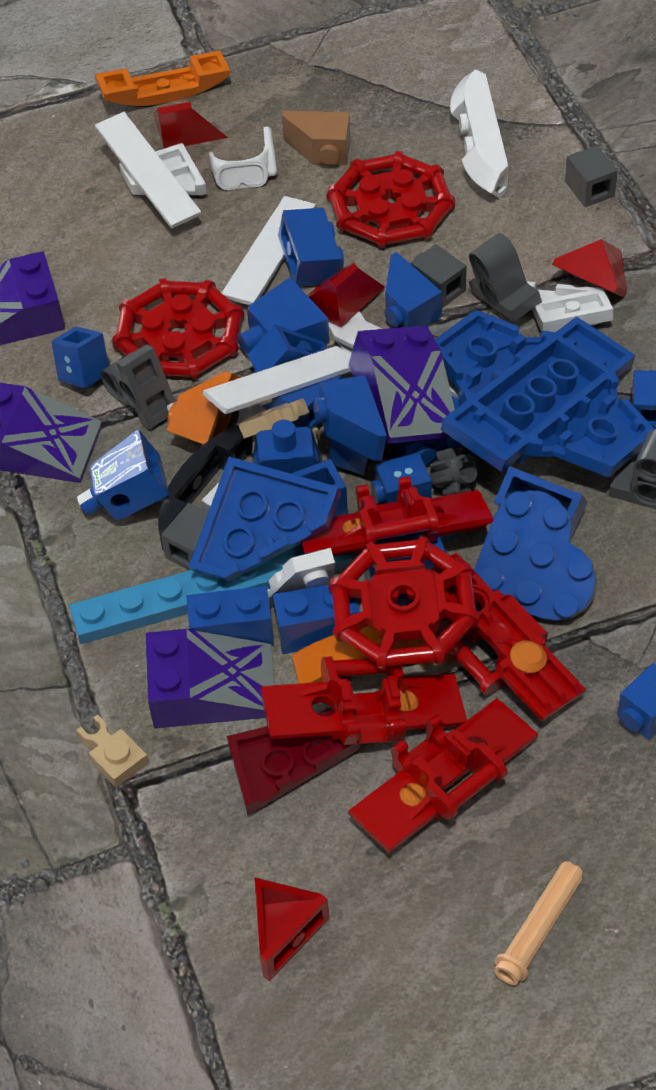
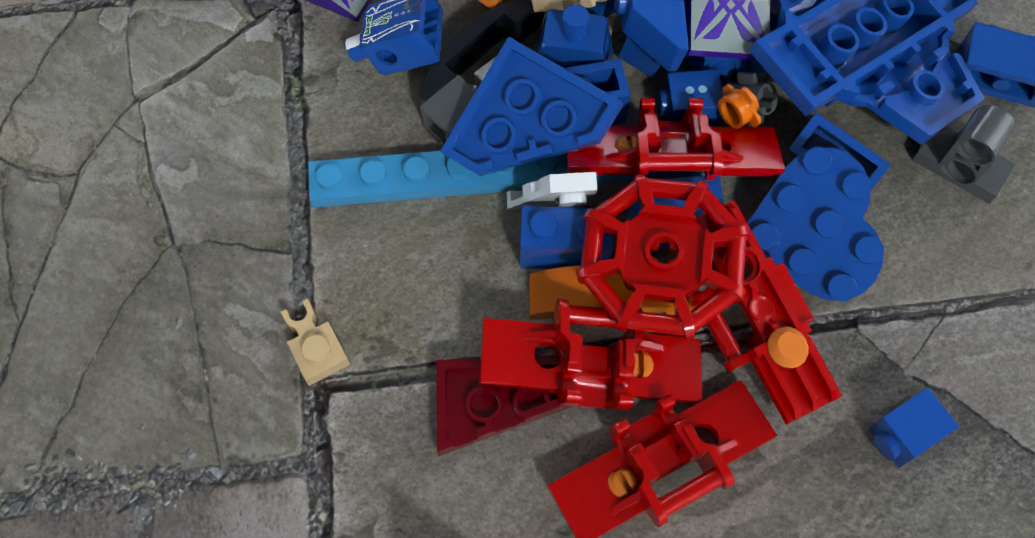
camera: 10 degrees right, 15 degrees up
dark purple slope [146,629,275,729] -> none
blue brick [186,586,274,646] -> none
none -> orange plate [718,84,761,129]

